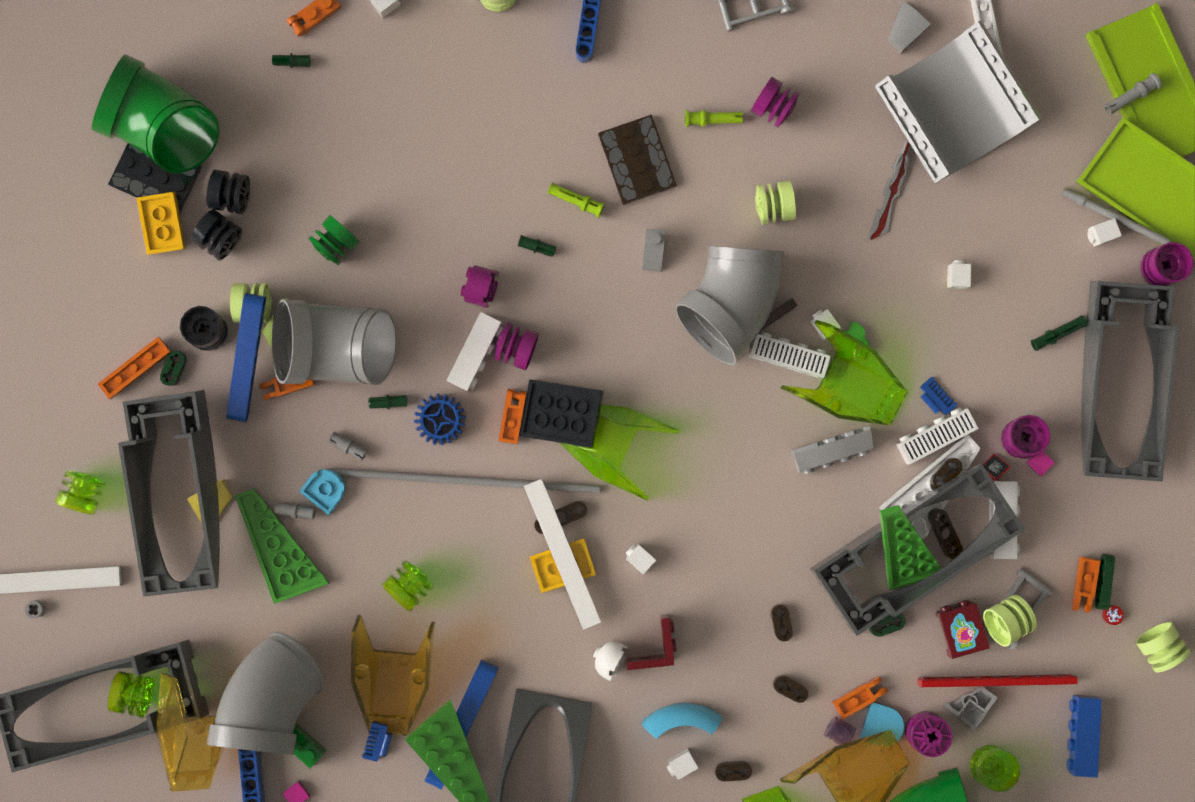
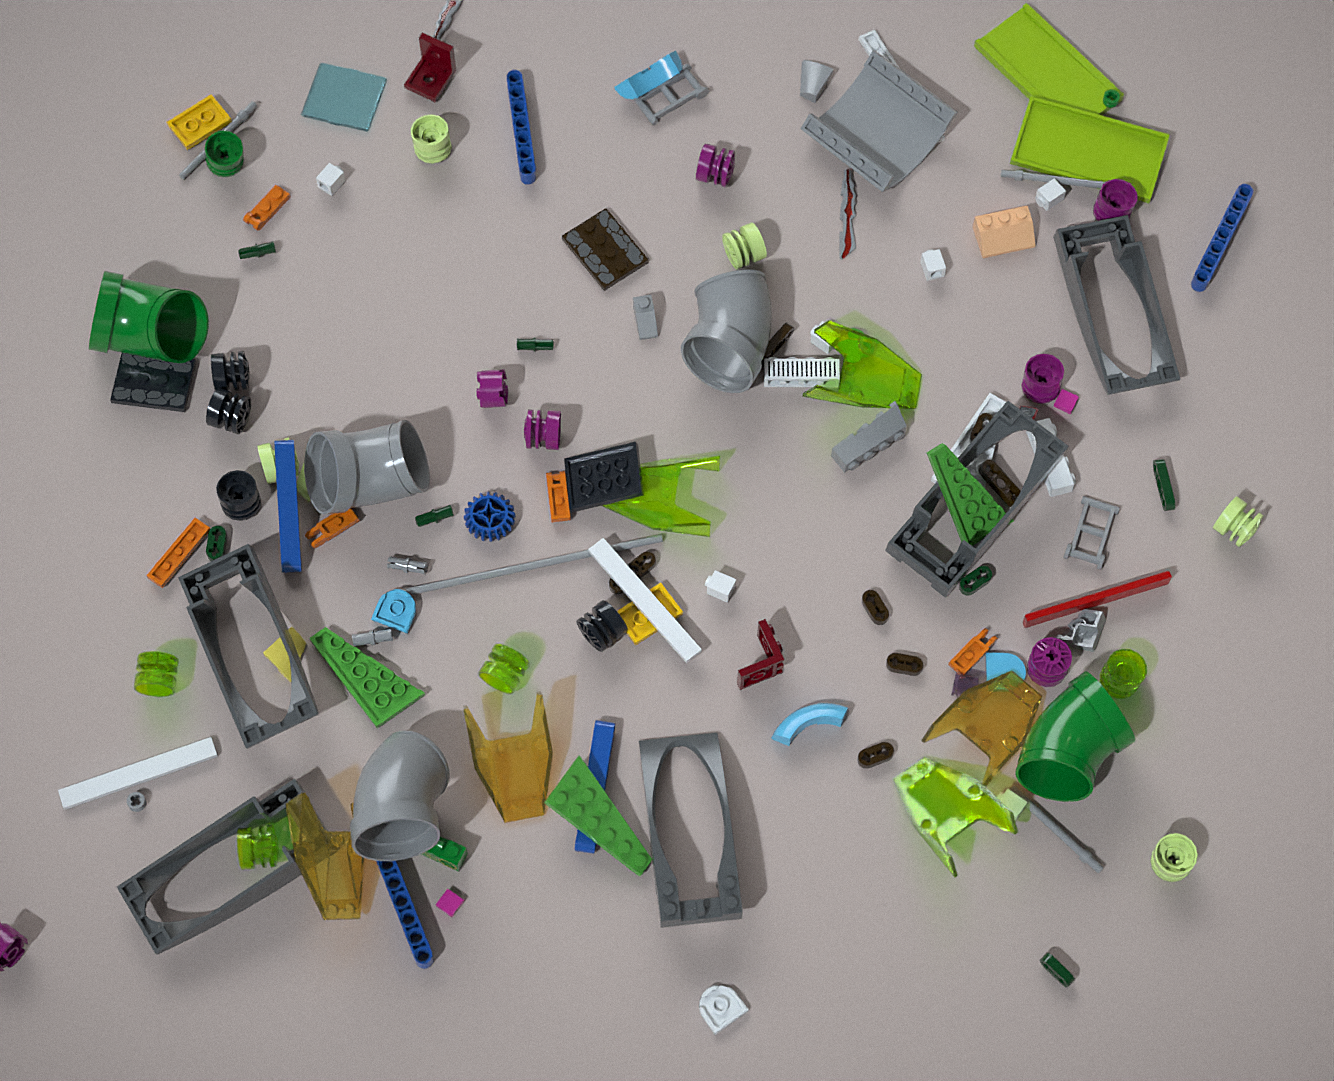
camera: 20 degrees left, 20 degrees down
yellow plate [136,192,186,255] -> none
green wheel [308,215,360,266] -> none
blue piece [362,721,392,762] -> none
white brick [446,312,504,392] -> none
lime pin [548,182,605,219] -> none
white cylinder [593,641,629,681] -> none
white brick [667,748,698,780] -> none
lime pin [684,110,743,127] -> none
white brick [896,407,979,464] -> none
blue piece [920,377,957,415] -> none
dark red panel [936,600,990,659] -> none
yellowish green wheel [983,595,1037,646] -> none
dark green pin [1031,315,1088,351] -> none
blue brick [1066,695,1102,778] -> none
orange hinge [1072,557,1101,613] -> none
red tile [1102,605,1124,625] -> none
light grey pin [1104,73,1162,115] -> none
none -> black wheel [576,600,628,652]
none -> light nougat slope [972,206,1036,258]

